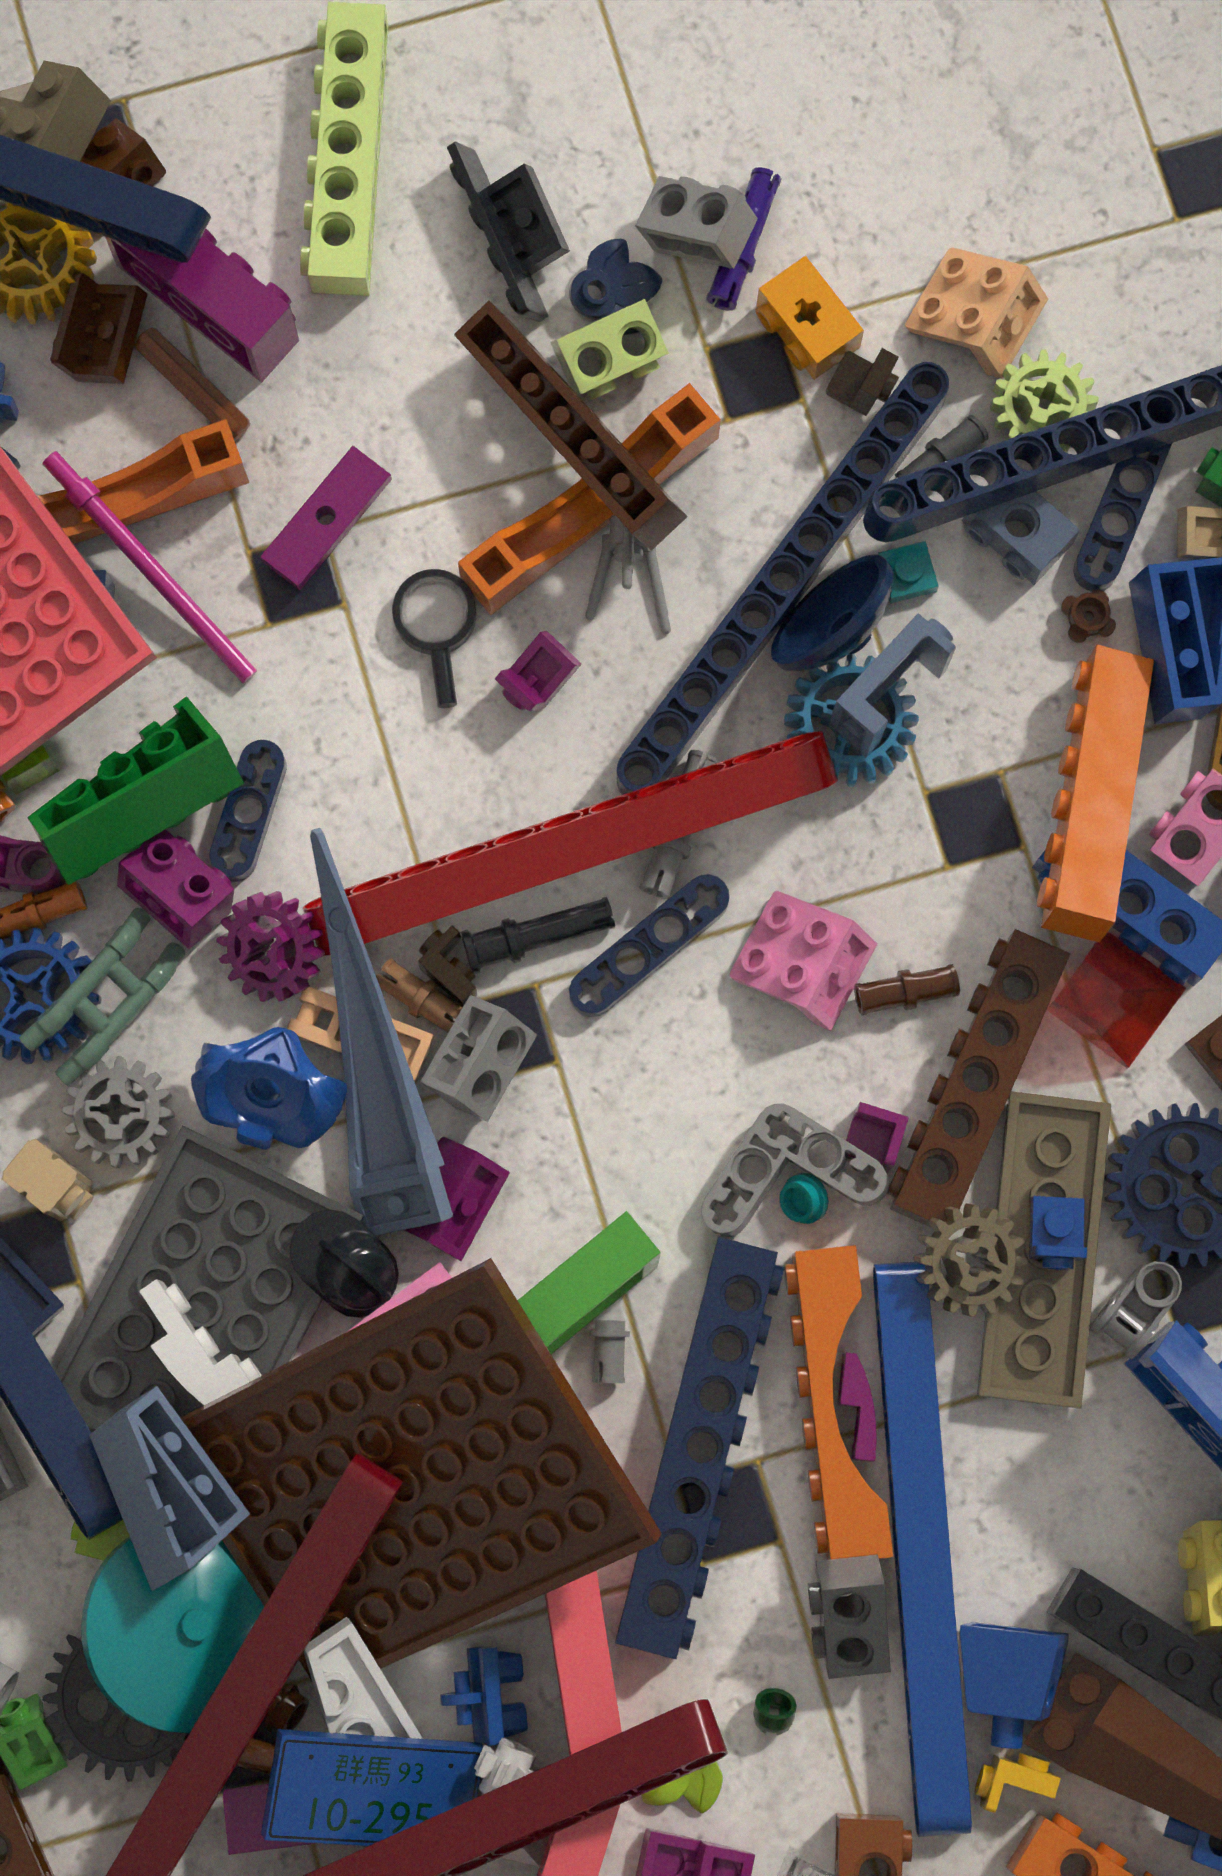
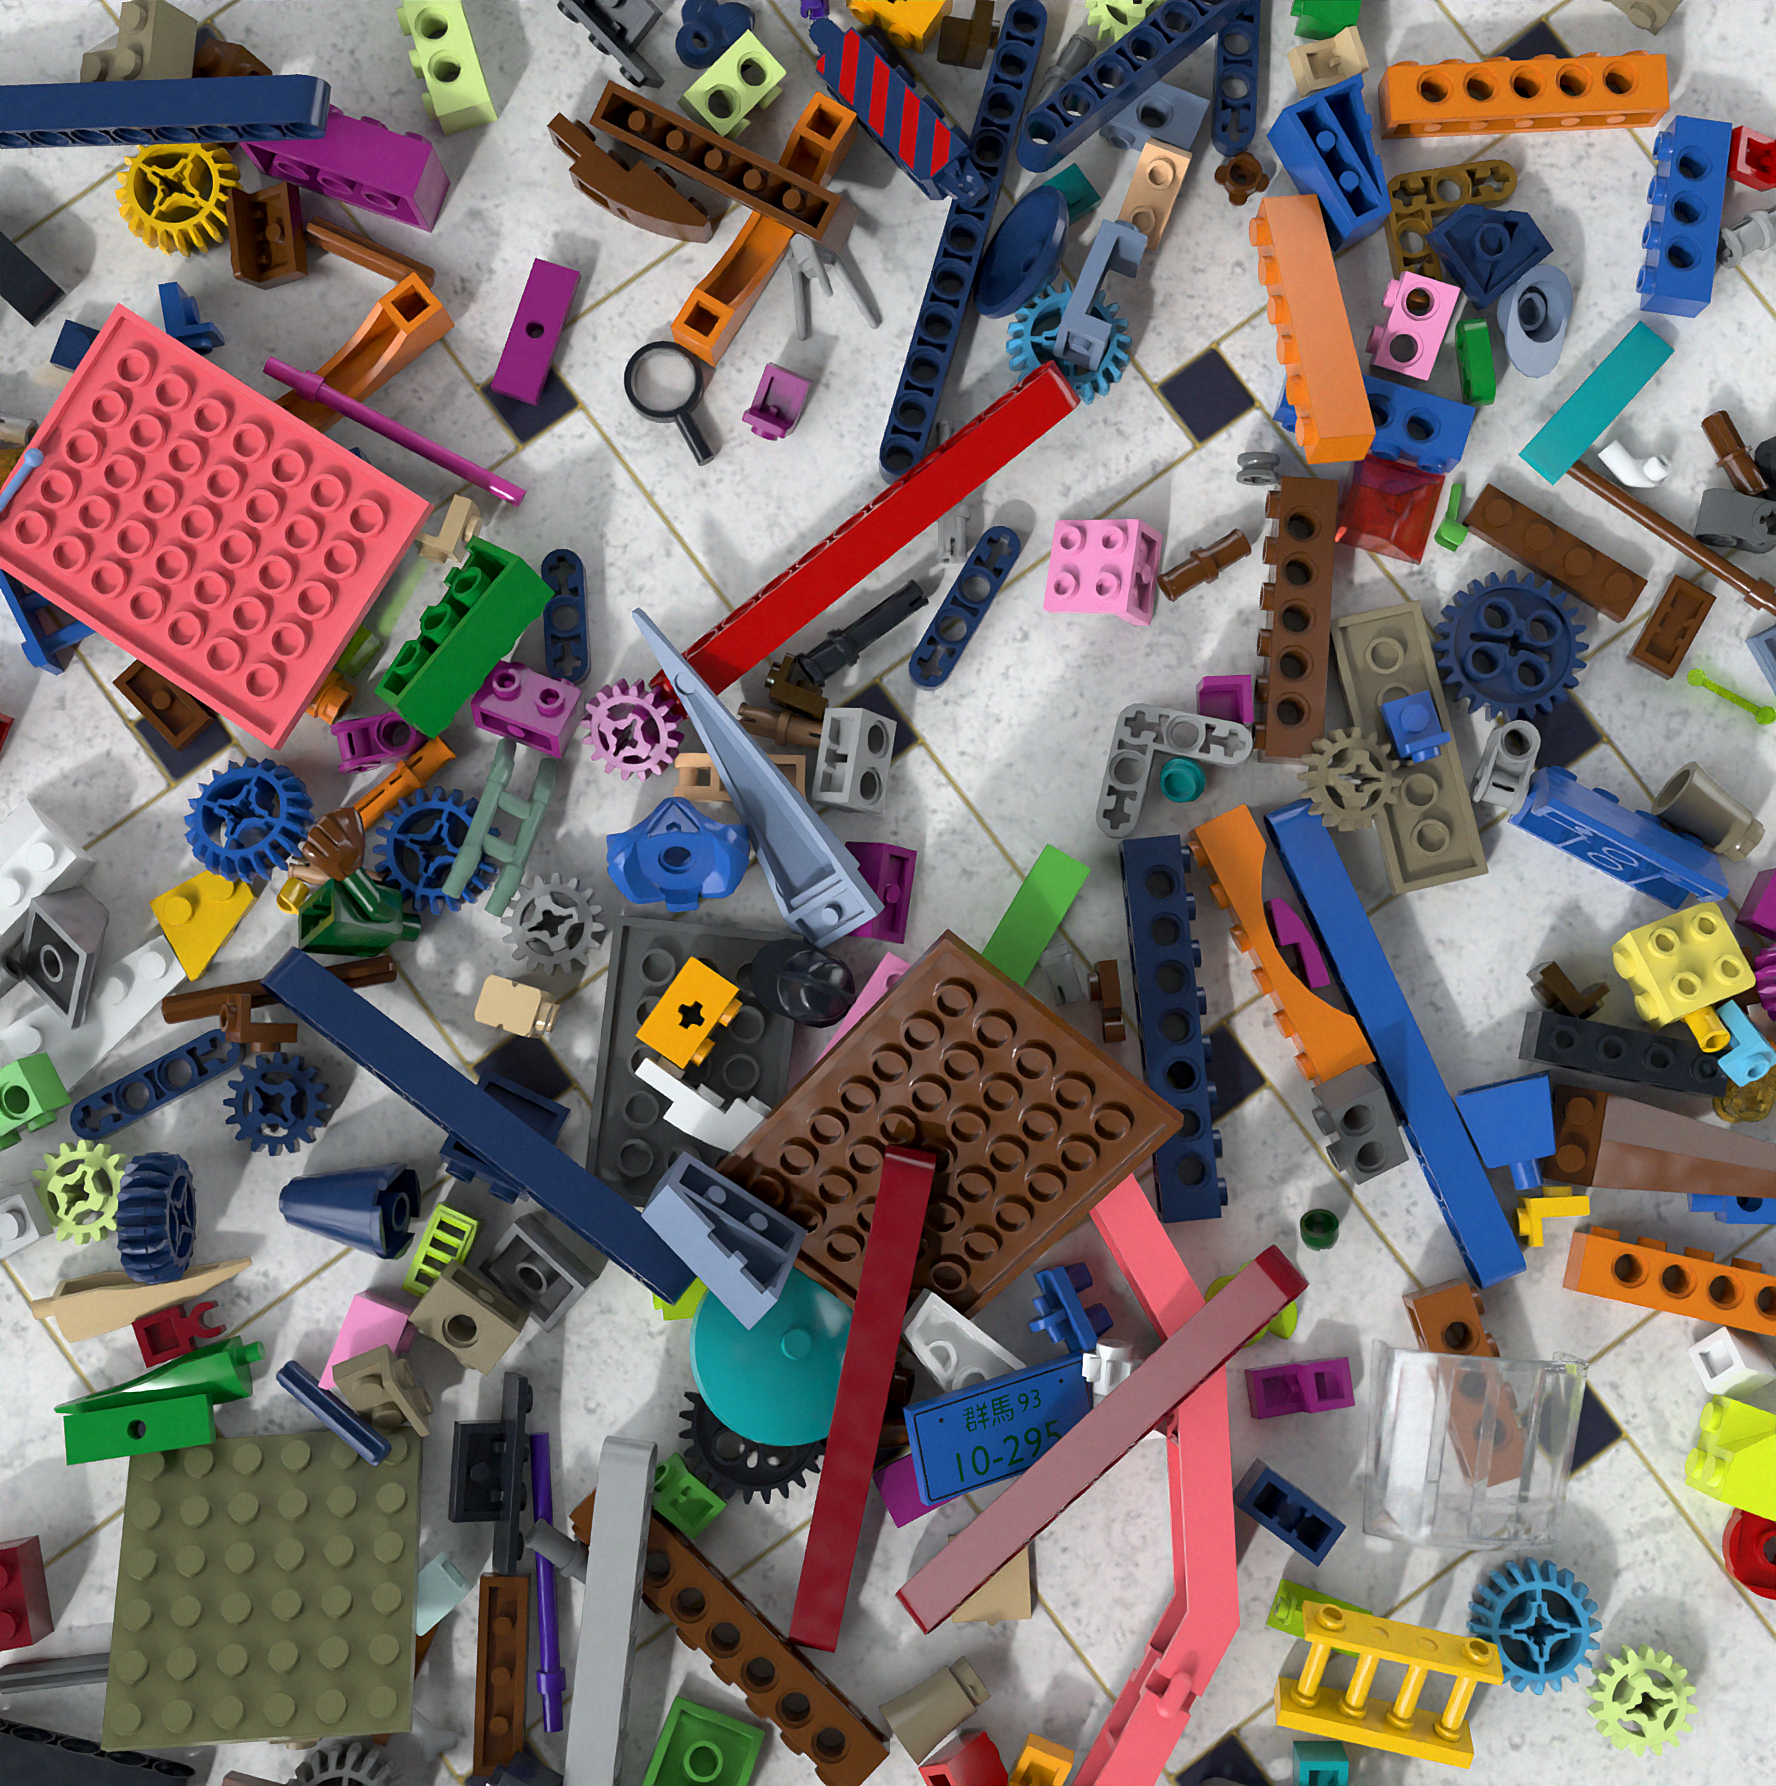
camera: 20 degrees left, 5 degrees up
none -> tan bracket [413,494,483,565]
none -> reddish brown slope [547,112,713,244]
none -> light orange brick [635,956,743,1069]
none -> dark blue hinge [808,17,989,210]
none -> reddish brown plate [1087,959,1126,1043]
none -> light nougat brick [1117,137,1194,251]
none -> dark grey bush [1236,452,1280,486]
none -> bright green hand [1434,483,1469,552]
none -> dark brown bracket [1526,961,1612,1020]

